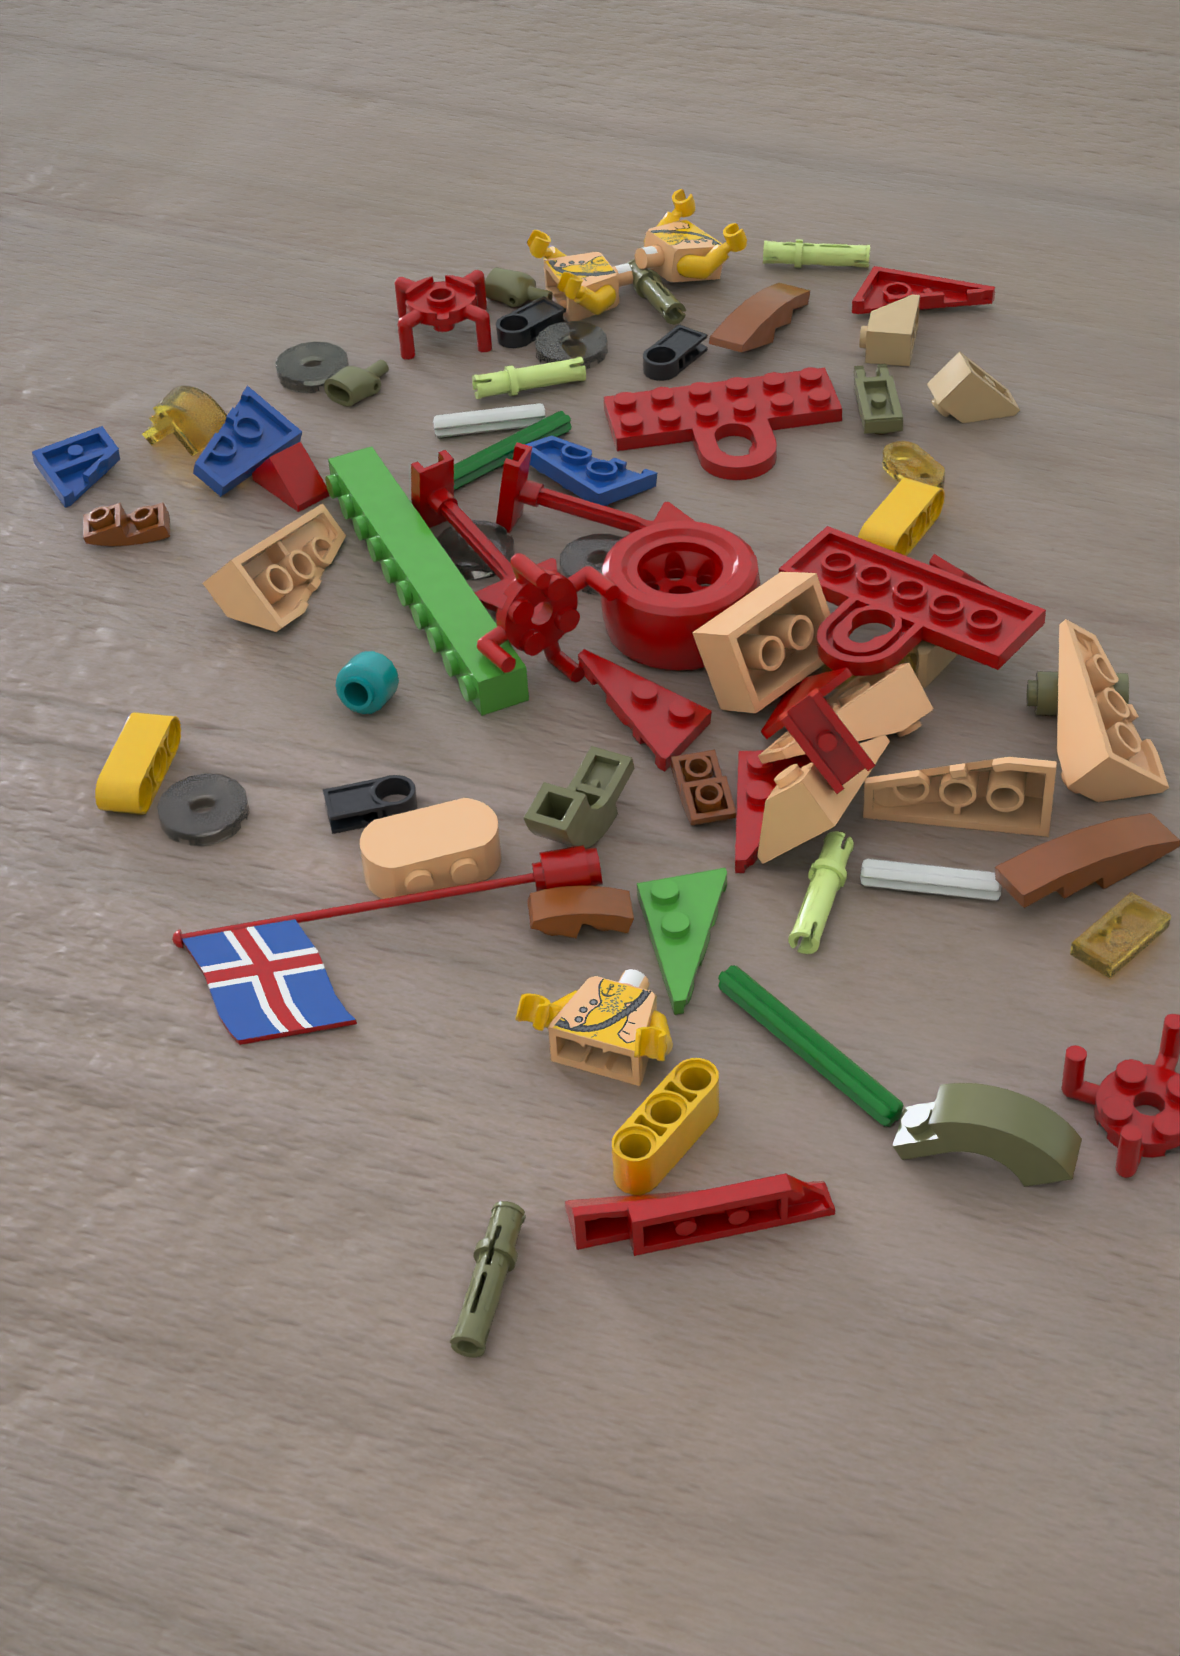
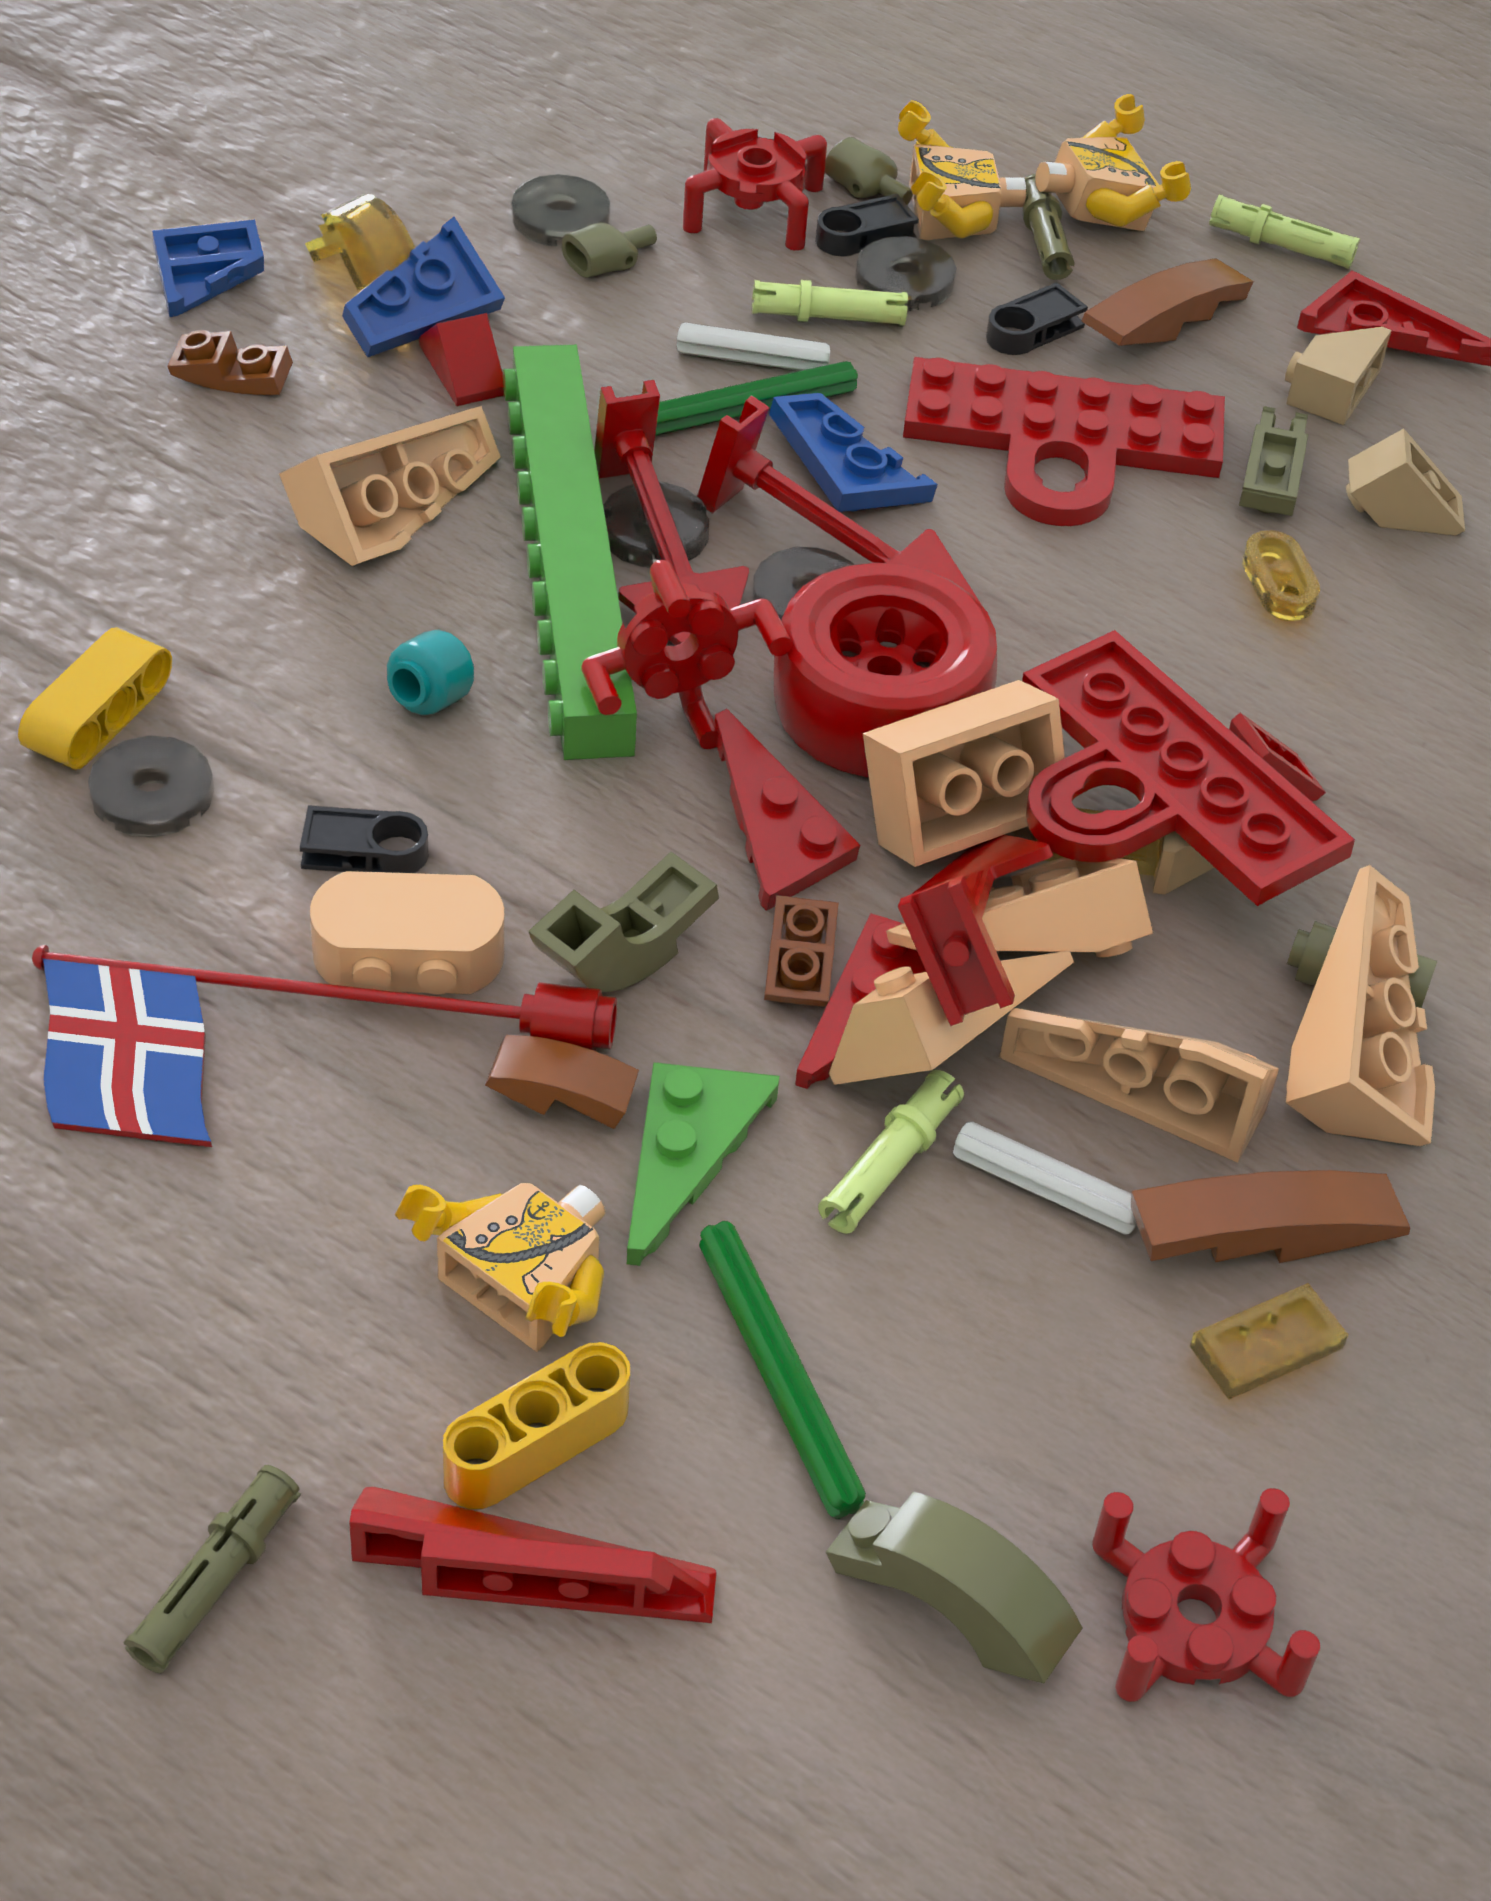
camera: 10 degrees right, 5 degrees up
yellow beam [858,478,945,556] -> none

